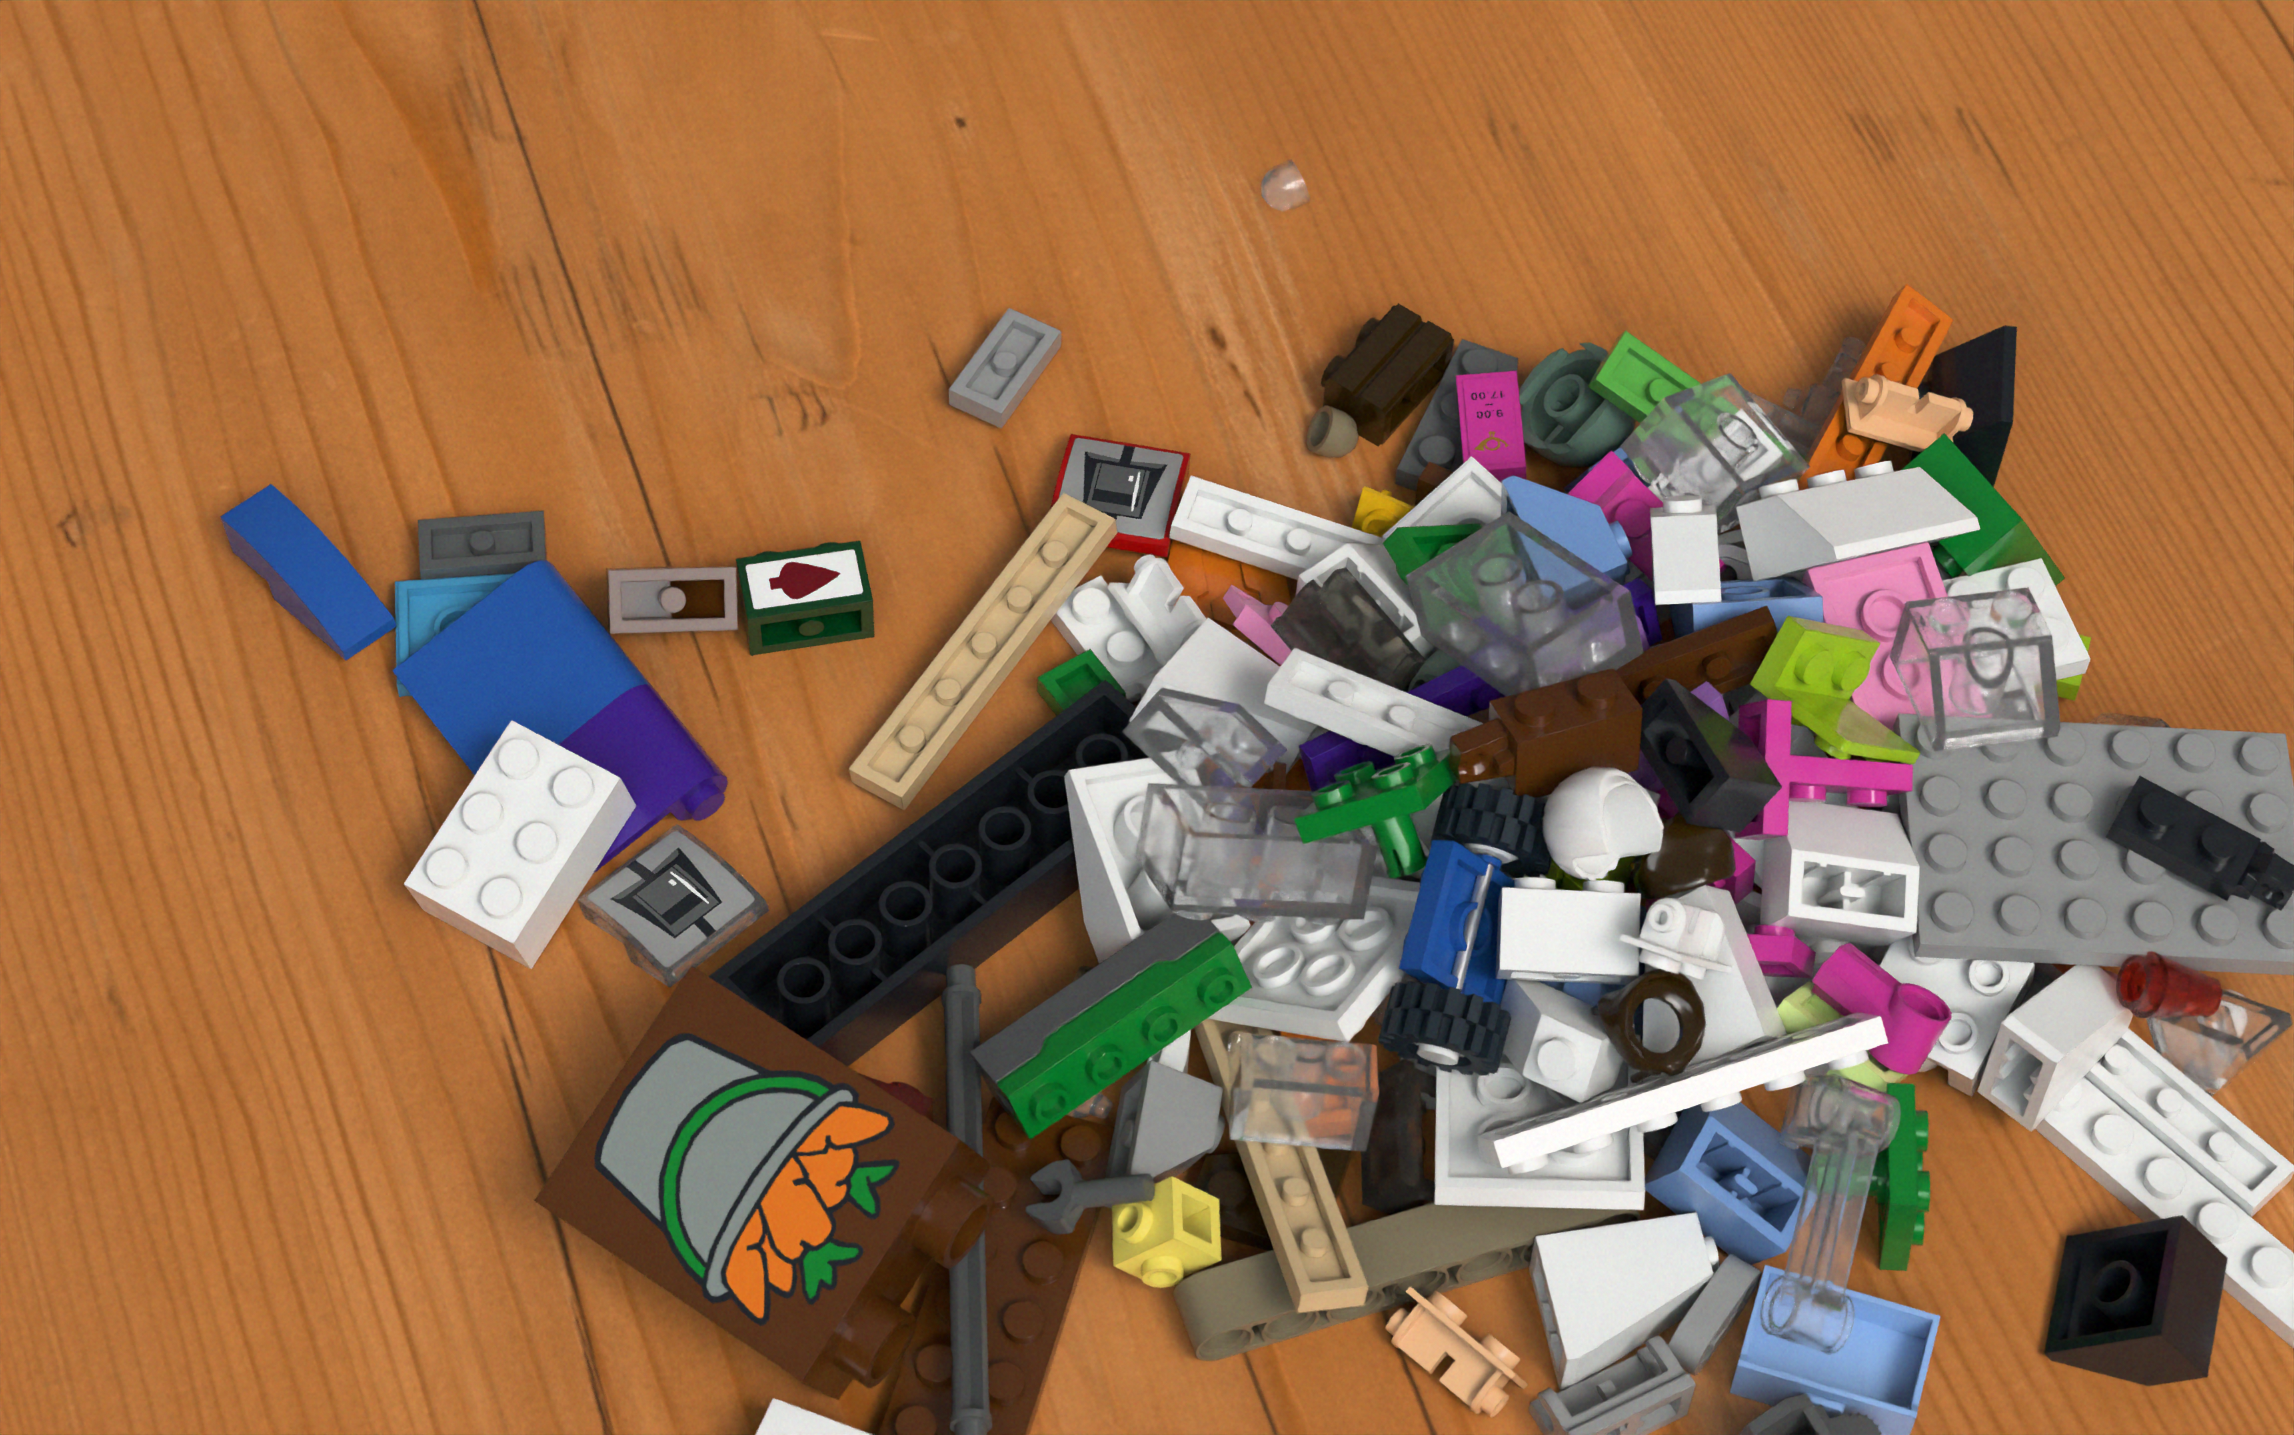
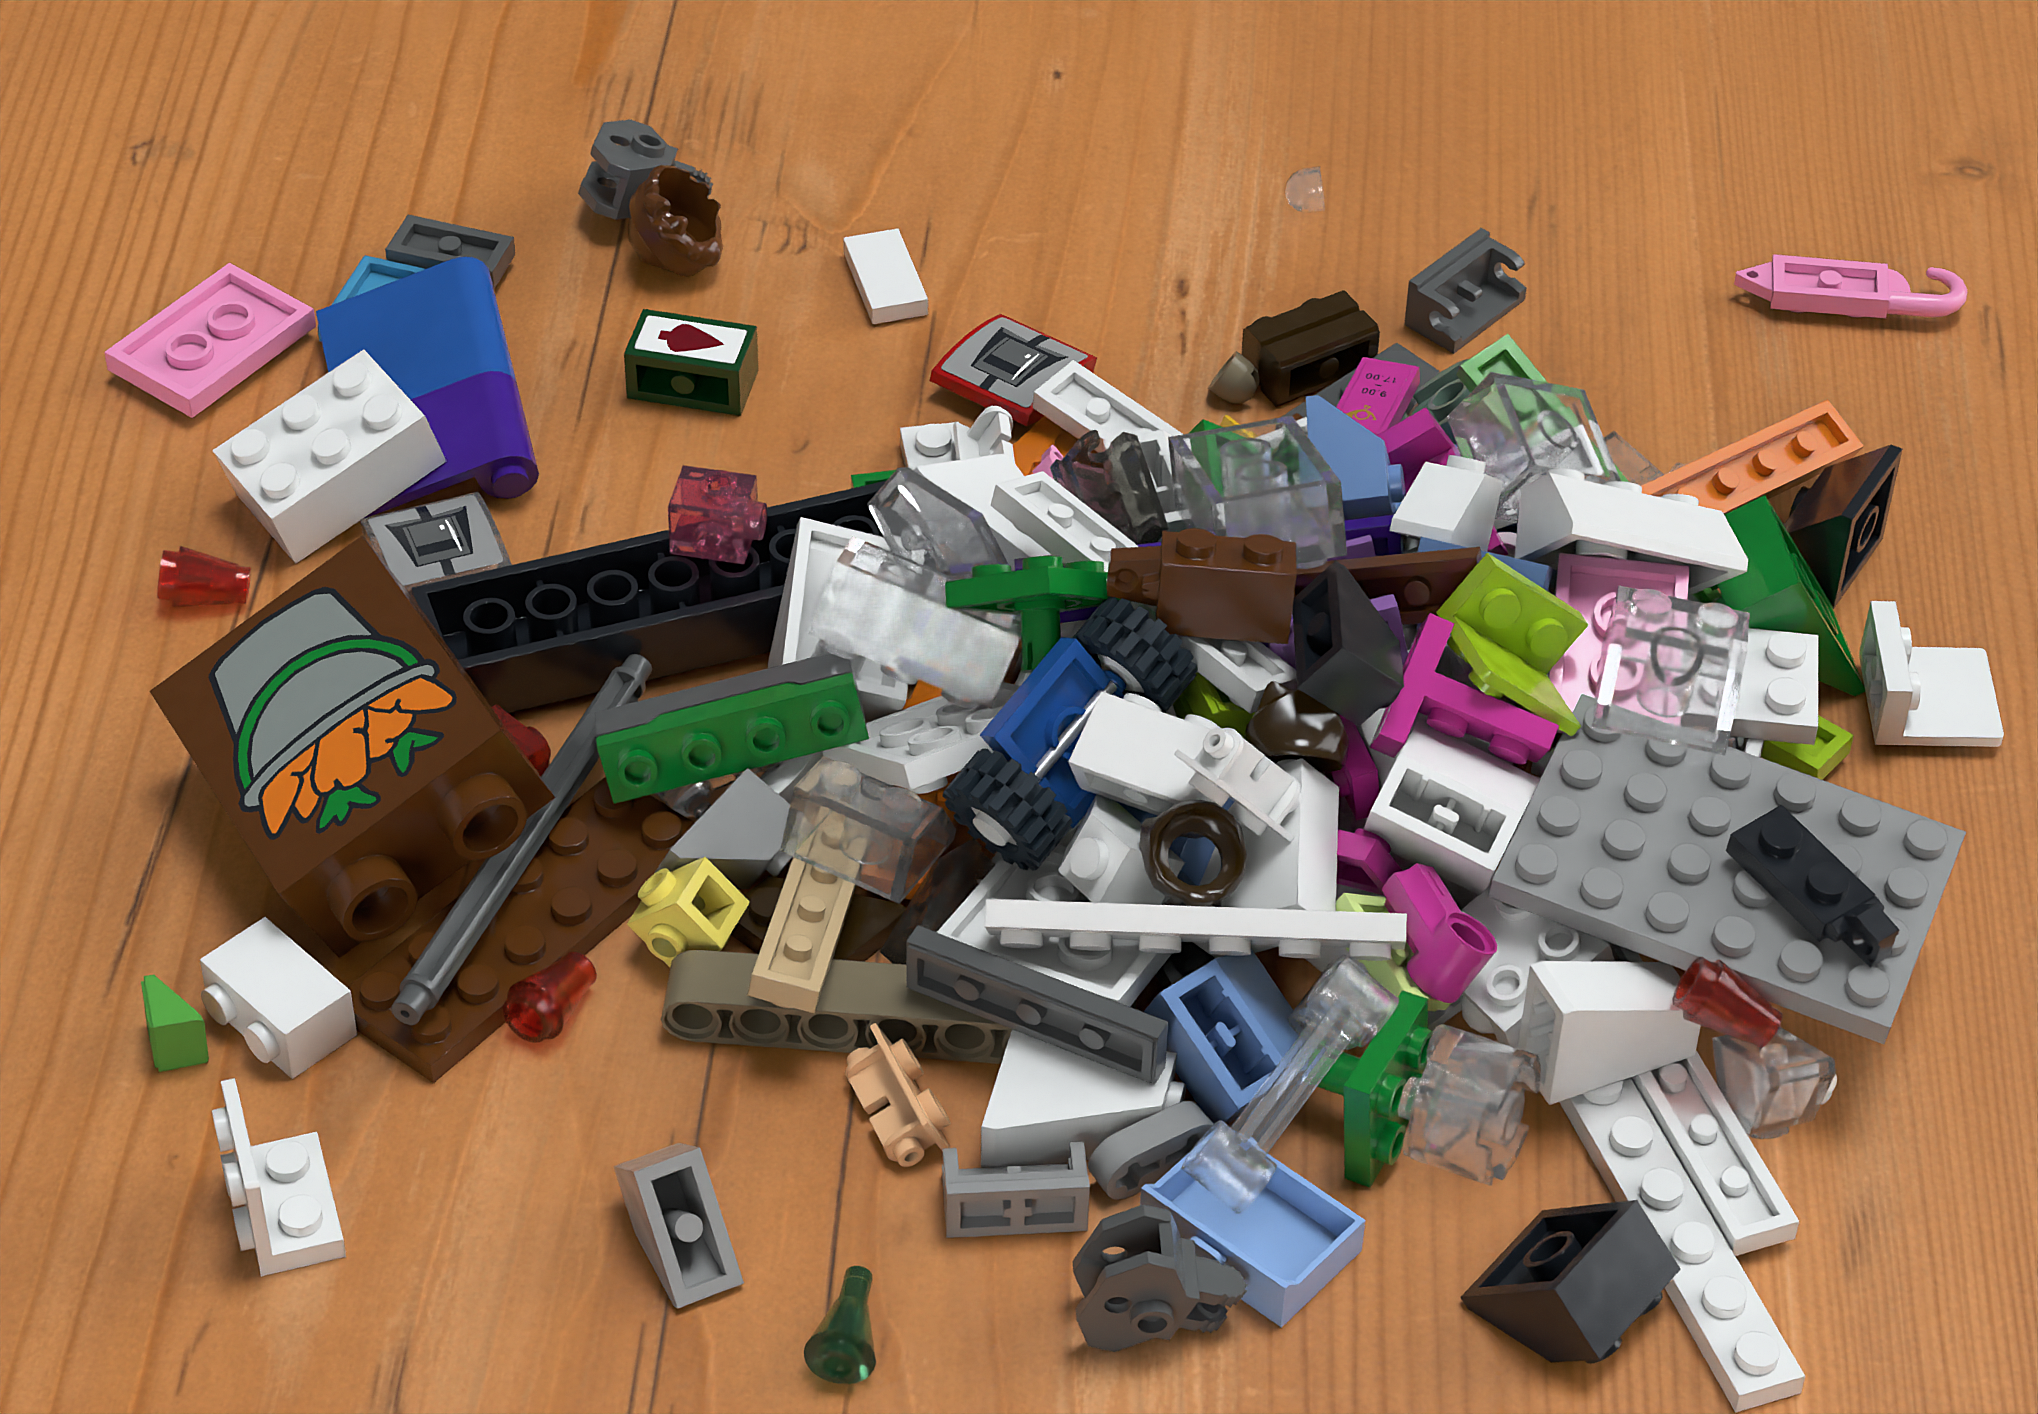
camera: 25 degrees right, 10 degrees down
blue slope [220,484,397,661] -> none
slope [606,566,738,634] -> none
tan plate [849,493,1117,810] -> none
light grey plate [949,308,1061,428] -> none
dark grey bar [1026,1160,1155,1234] -> none
white hair [1543,767,1664,881] -> none
light nougat hinge [1841,374,1973,452] -> none
none -> bright pink plate [104,263,316,418]
none -> clear red cone [157,546,251,607]
none -> clear red cone [503,952,597,1043]
none -> dark grey hinge [578,119,713,220]
none -> reddish brown hair [628,165,723,277]
none -> clear pink brick [668,465,767,564]
none -> white tile [843,228,928,324]
none -> dark grey tile [906,925,1168,1084]
none -> clear brick [1398,1024,1541,1186]
none -> dark grey hinge [1404,228,1527,354]
none -> bright pink plate [1734,254,1967,318]
none -> white bracket [1859,601,2004,747]

